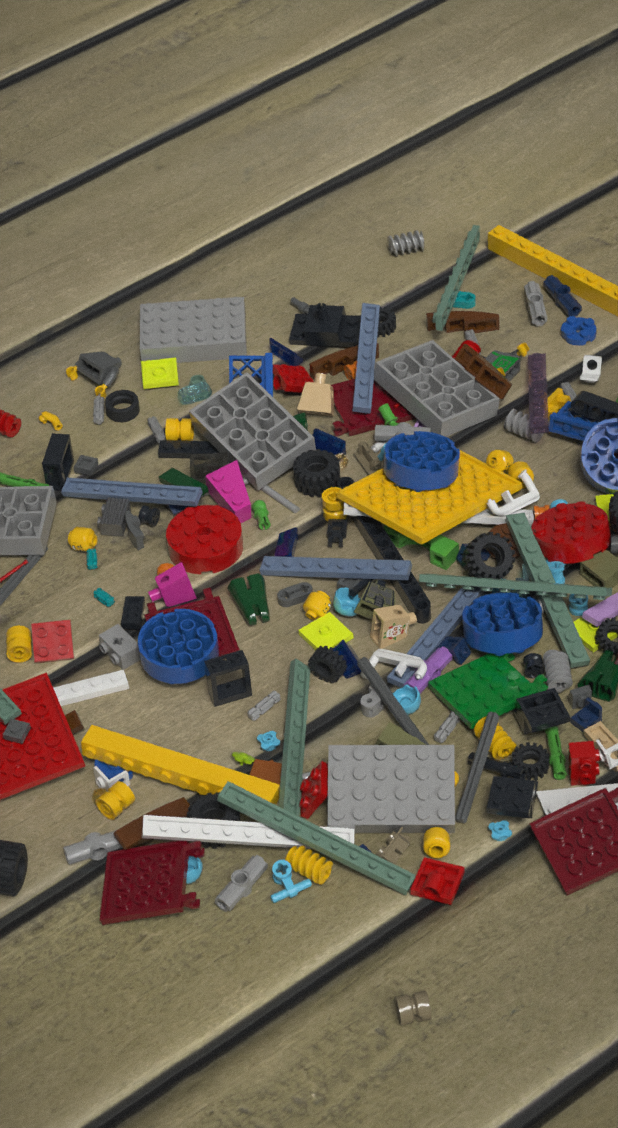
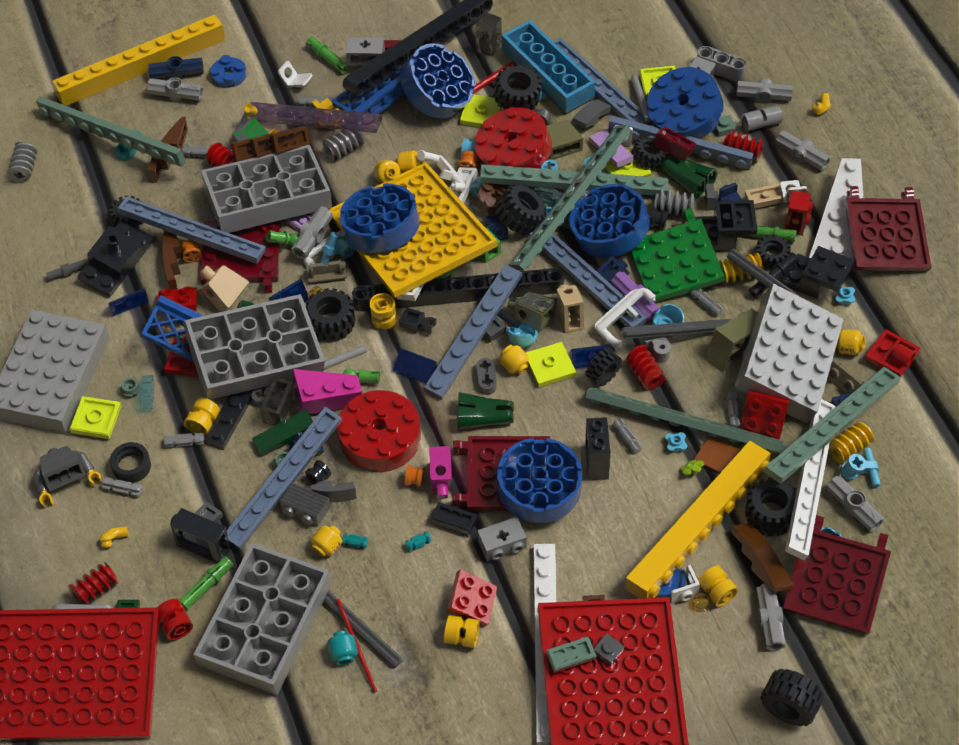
camera: 75 degrees left, 10 degrees up
none -> red piece [626,345,666,390]

